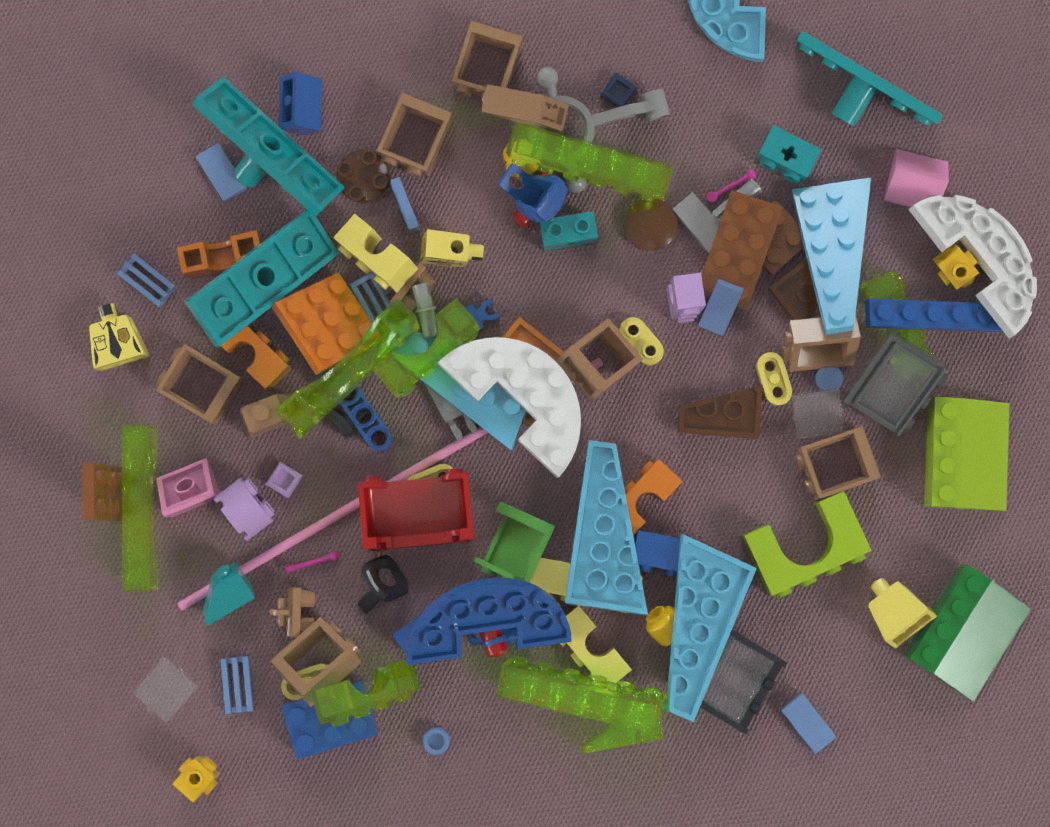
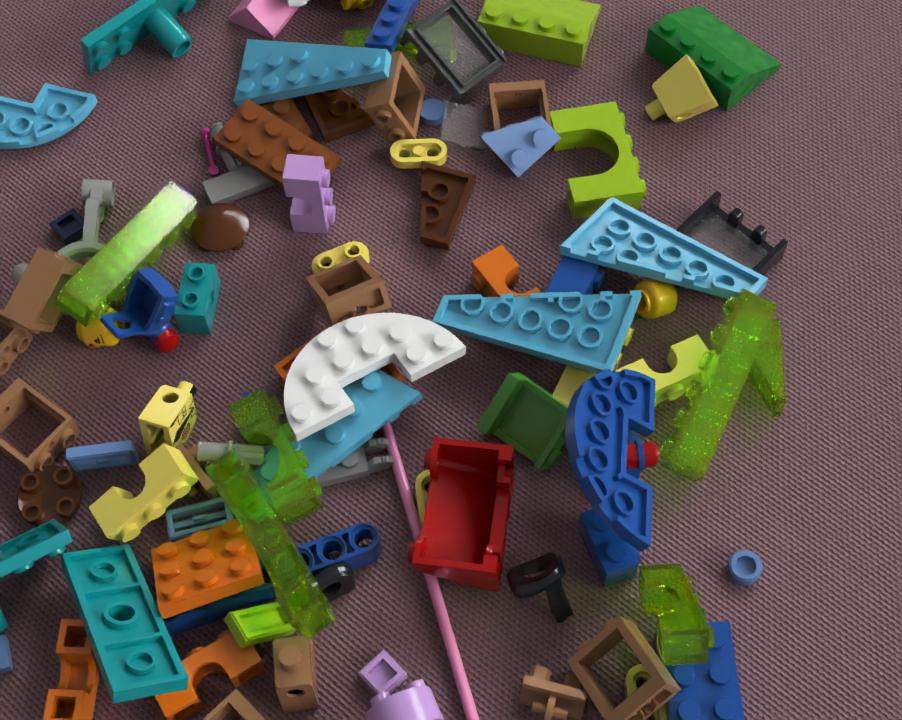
camera: 75 degrees left, 25 degrees down
dark pink hinge [284,551,340,573] -> none
medium blue tile [698,278,744,336] -> none
teal brick [756,125,822,183] -> none
medium blue tile [780,693,836,754] -> none
none -> lime tile [223,600,298,648]
none -> light blue wing [480,115,561,177]

